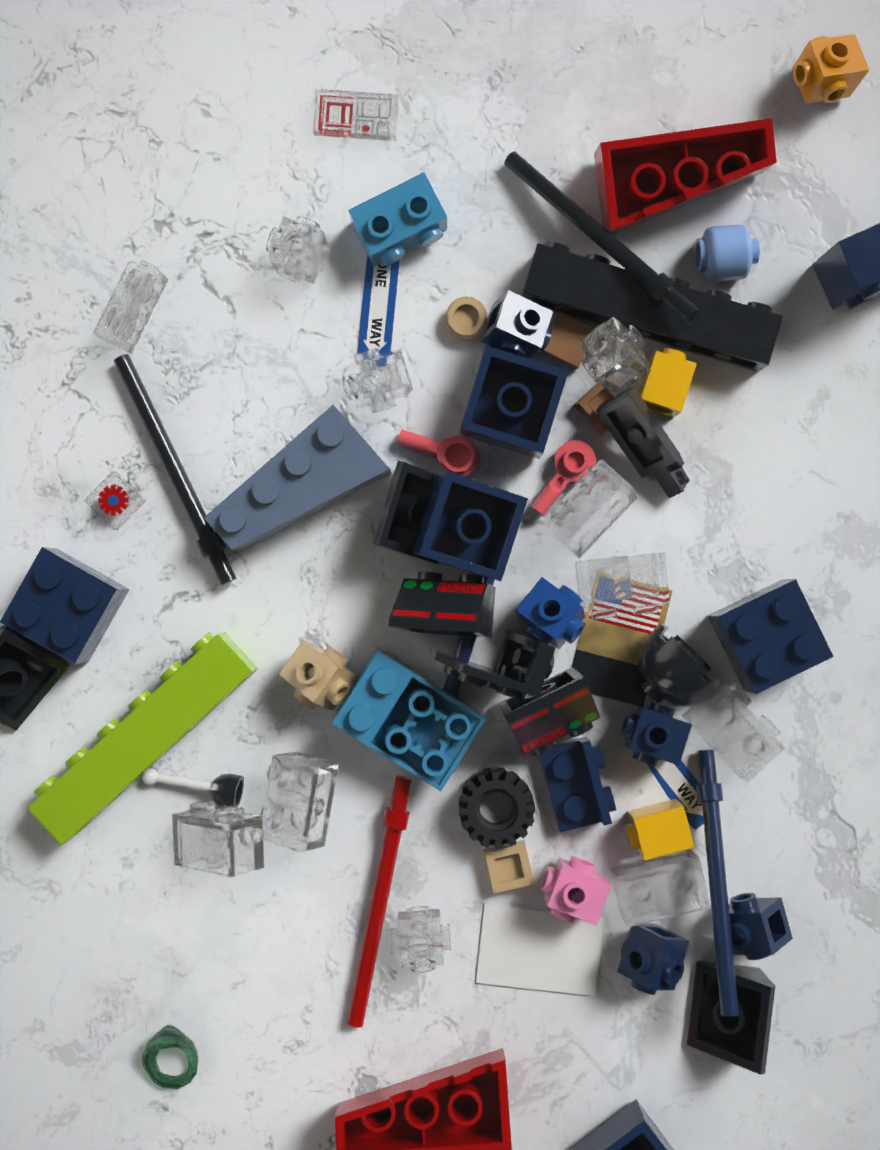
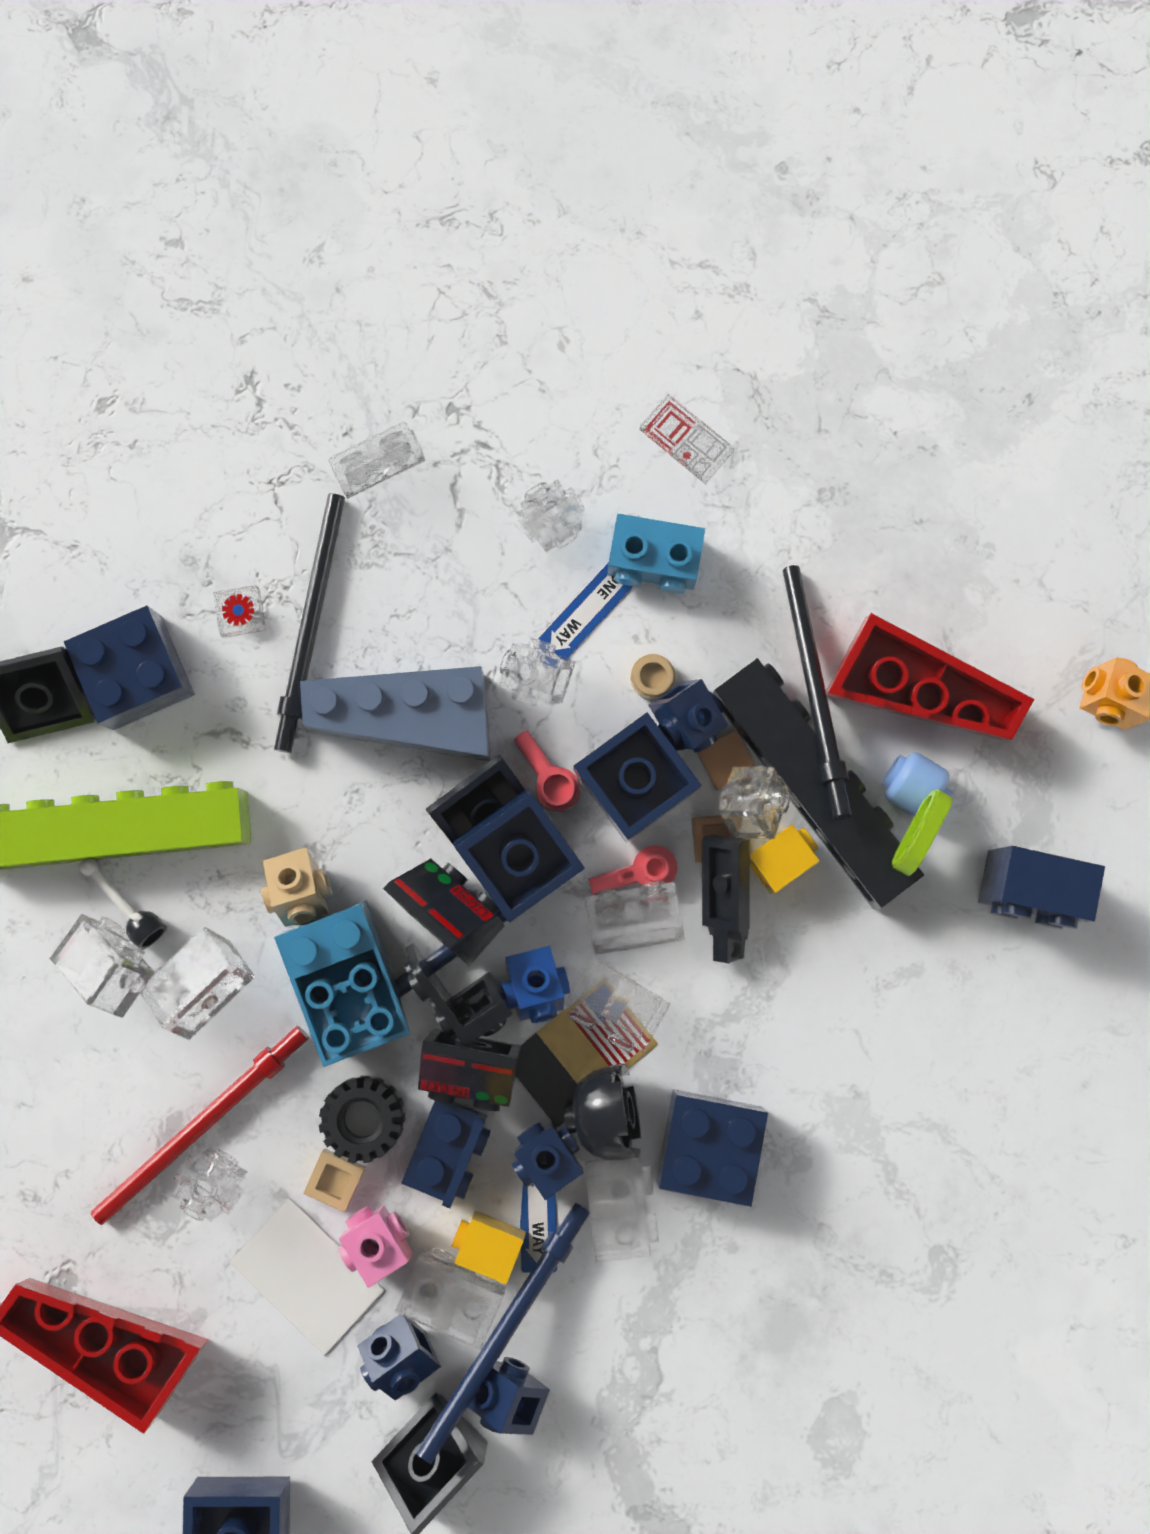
camera: 35 degrees right, 5 degrees down
none -> lime tile [892,789,953,876]

